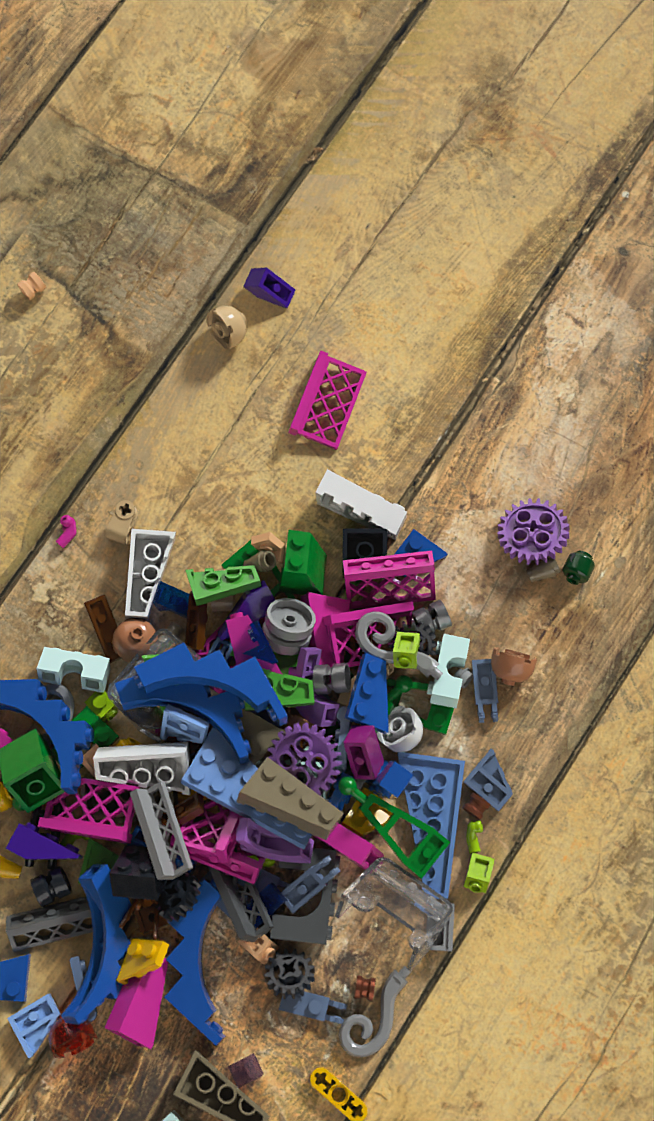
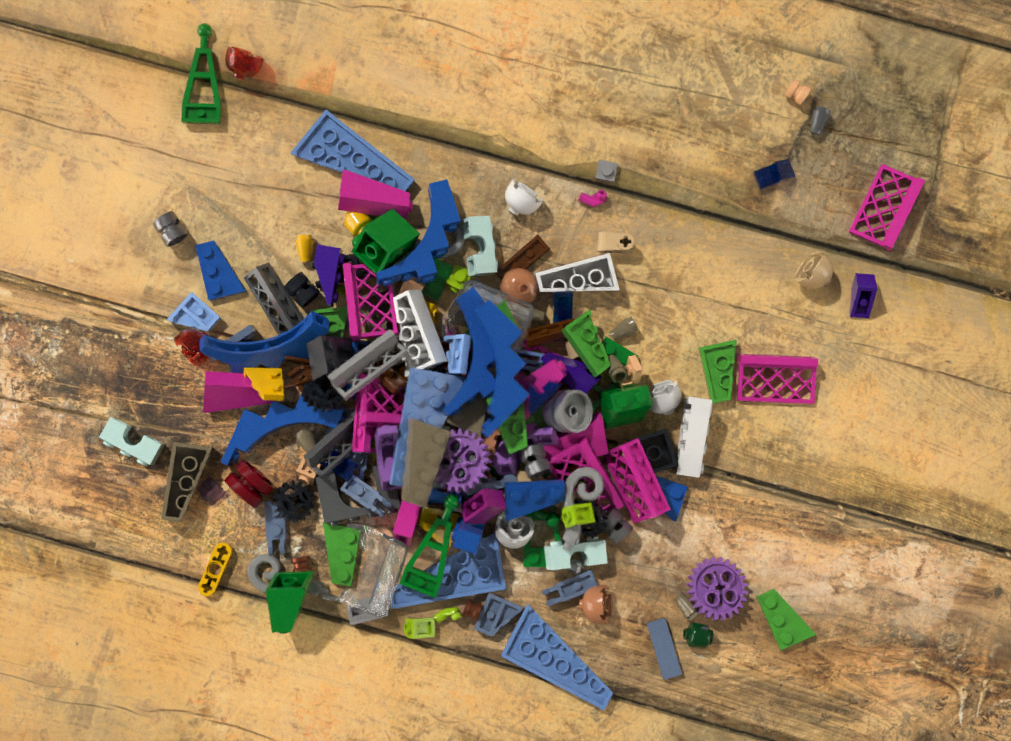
camera: 65 degrees right, 10 degrees up
none -> dark red wheel [224,460,275,508]
none -> green slope [266,571,314,634]
none -> dark tan cone [295,428,317,452]
none -> bright green wing [323,522,361,586]
none -> medium blue wing [501,603,613,710]
none -> white cylinder [505,179,544,215]
none -> light grey plate [595,160,618,183]
none -> dark tan cone [609,317,639,341]
none -> sand blue tile [646,617,682,680]
none -> white cylinder [649,380,682,415]
none -> bright green wing [699,340,737,404]
none -> clear blue slope [753,159,796,190]
none -> bright green wing [756,589,816,650]
none -> dark grey cone [810,106,831,135]
none -> dark pink fence [849,164,925,252]

